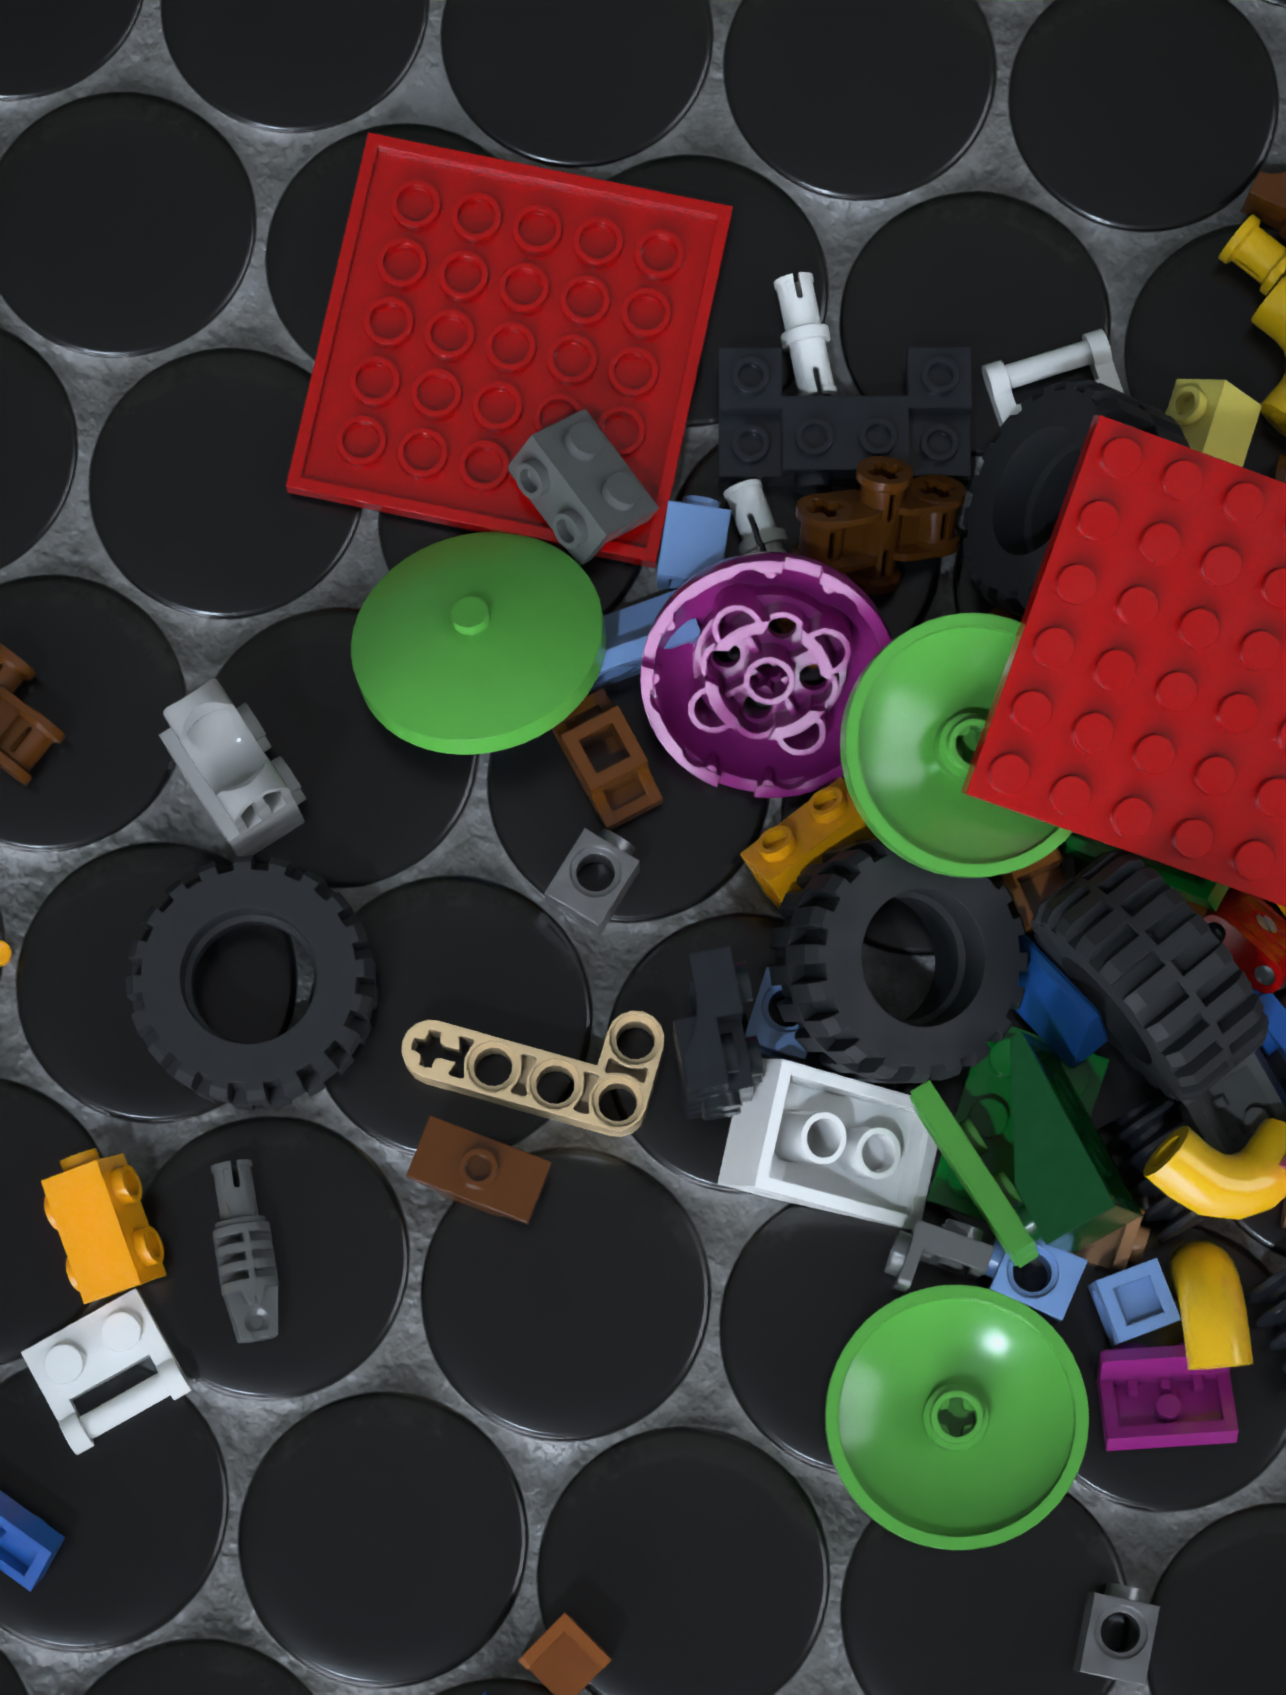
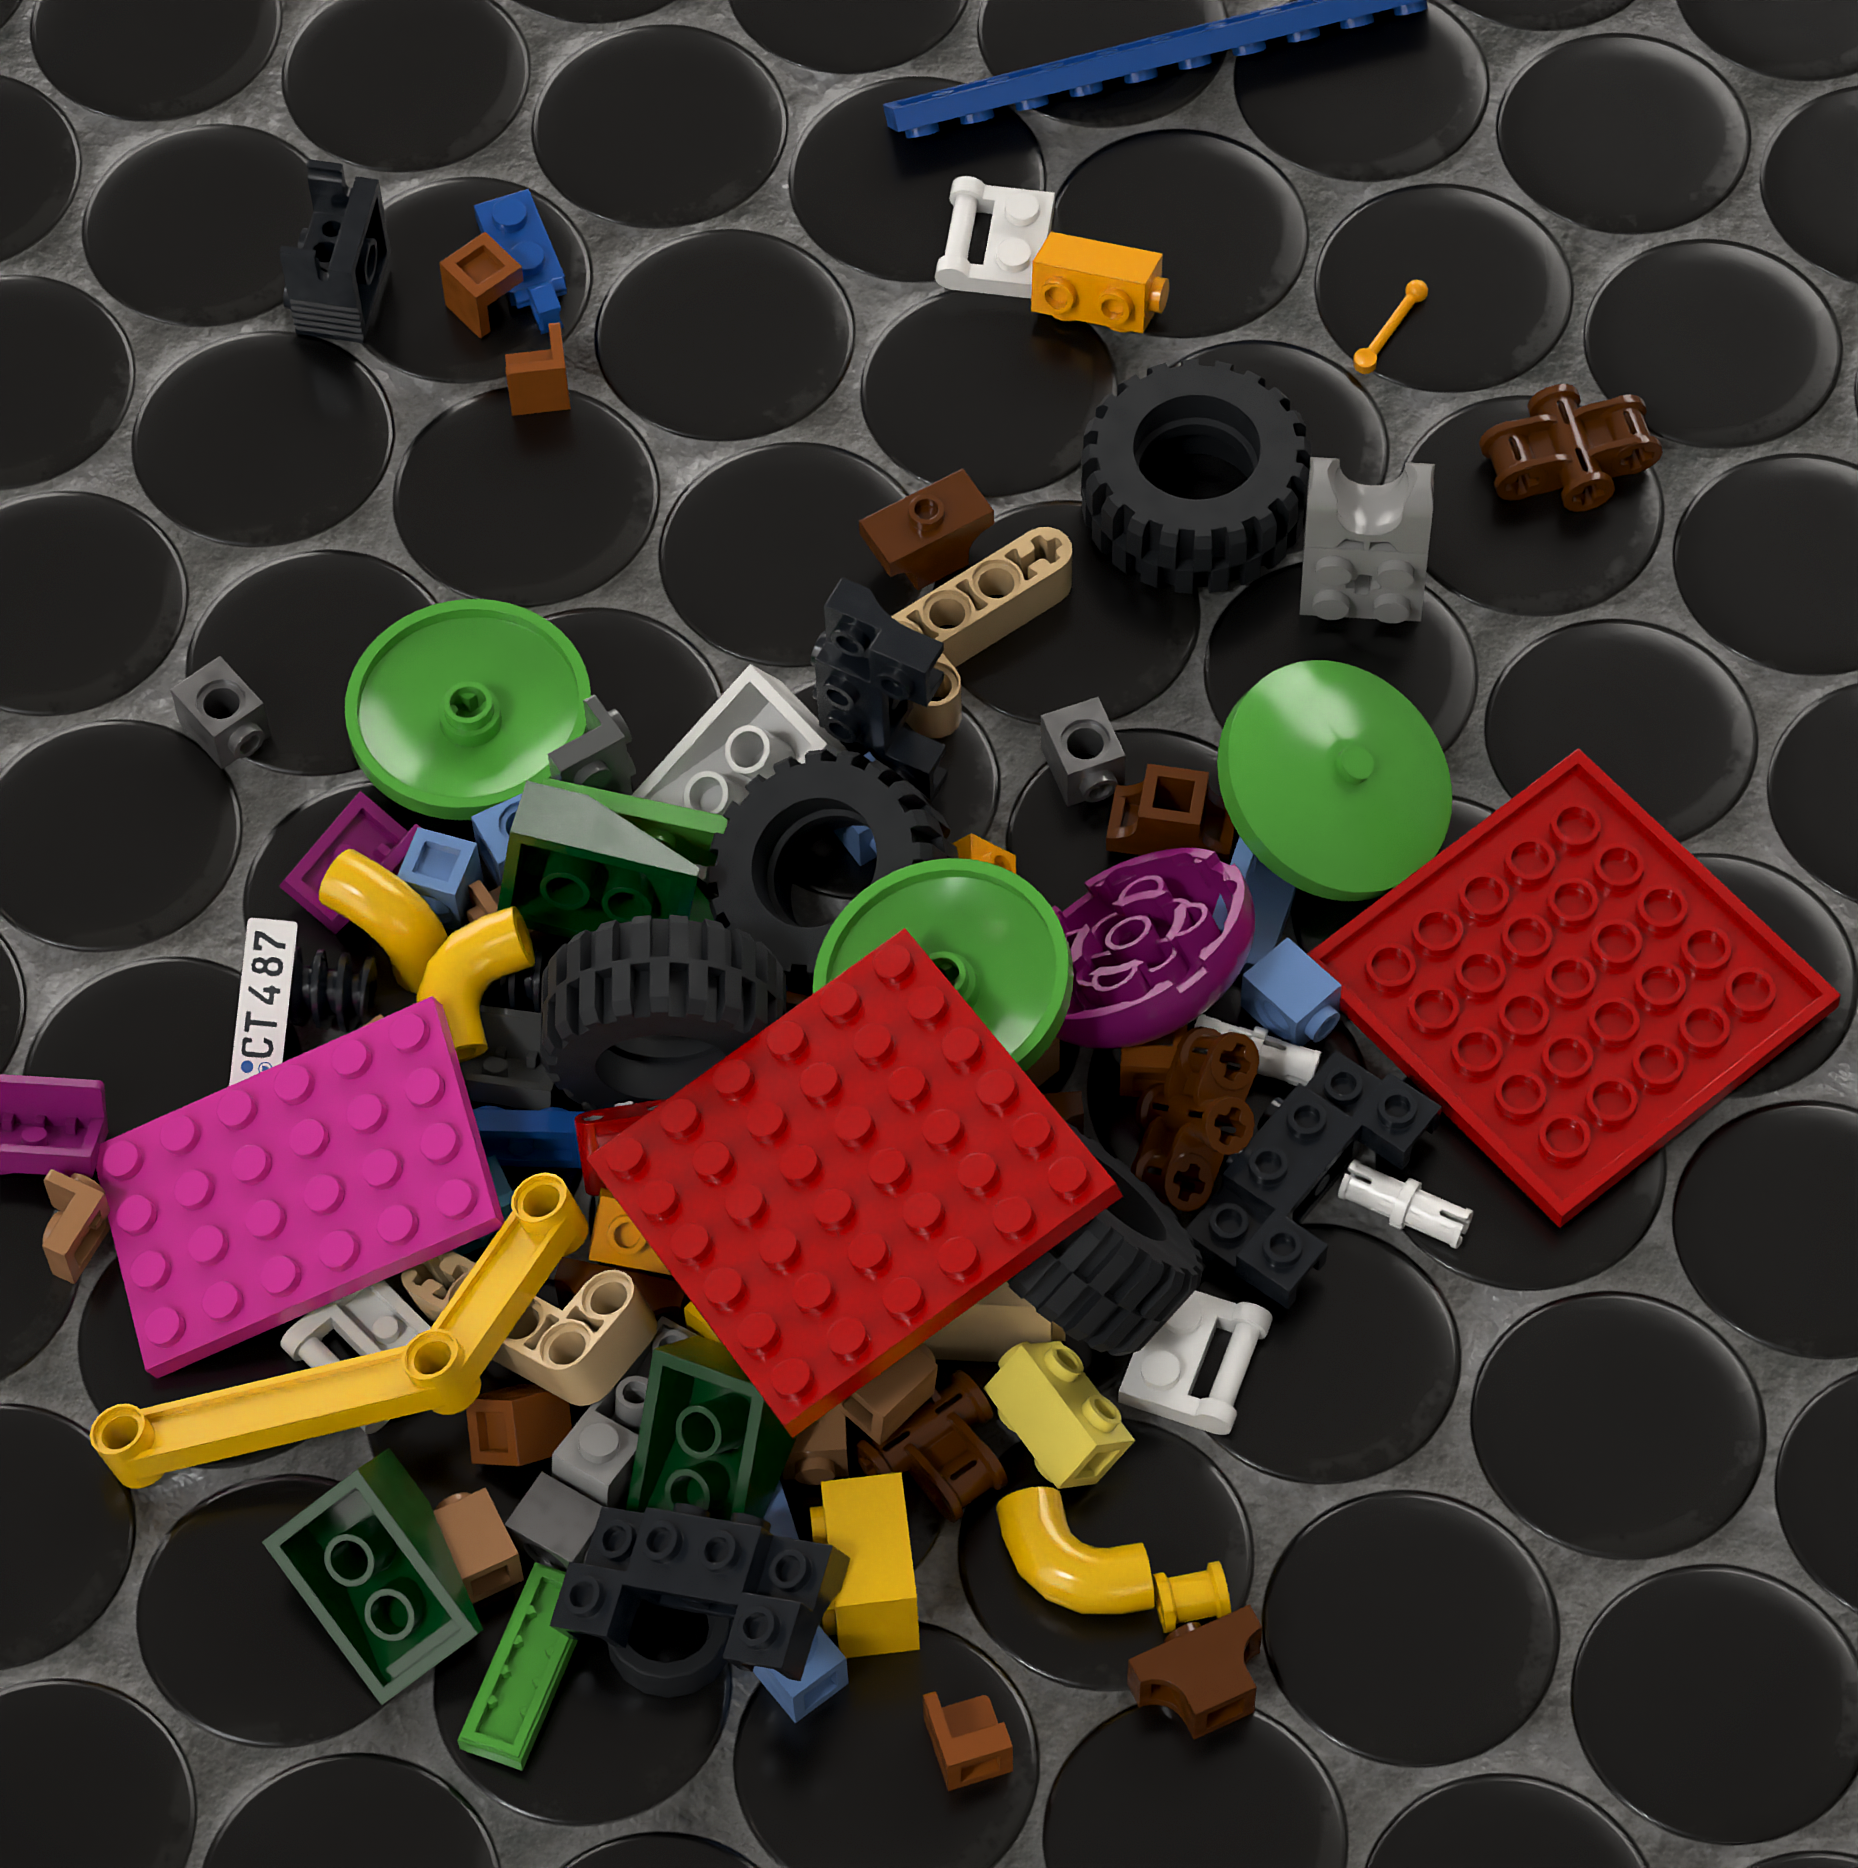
camera: 130 degrees right, 20 degrees down
dark grey hinge [211,1159,279,1343] -> none
dark grey bracket [508,409,659,565] -> none

